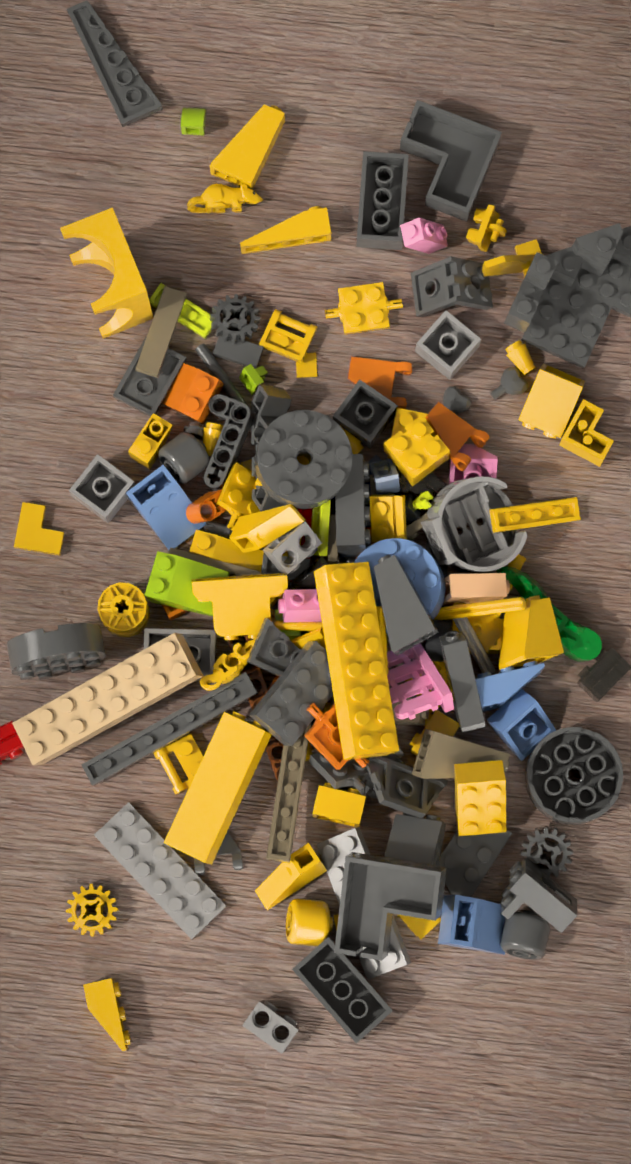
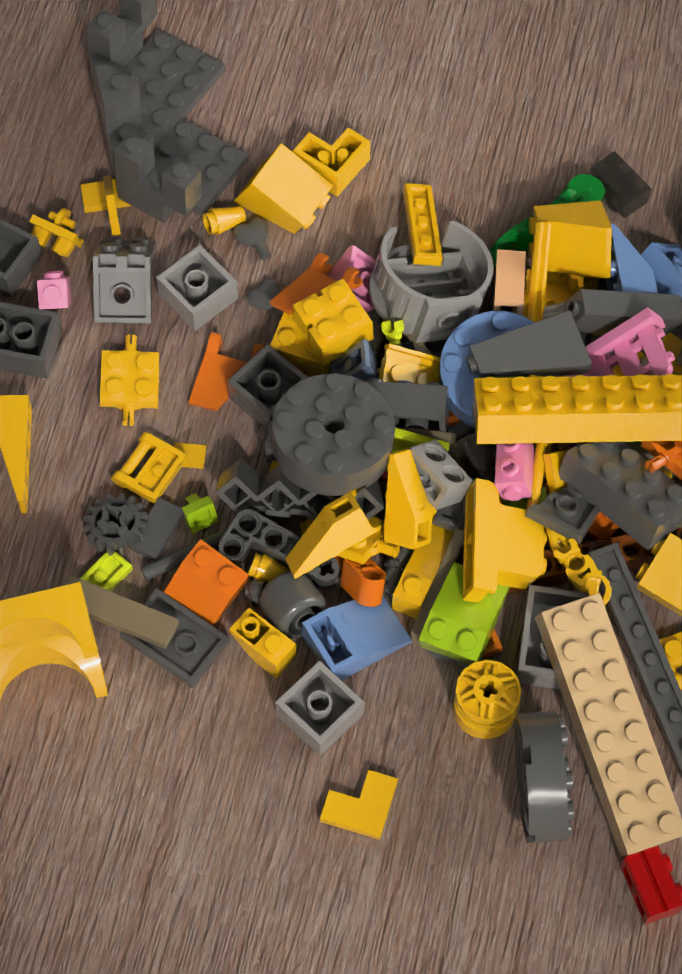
camera: 85 degrees left, 15 degrees down
none -> yellow slope [285,491,375,579]

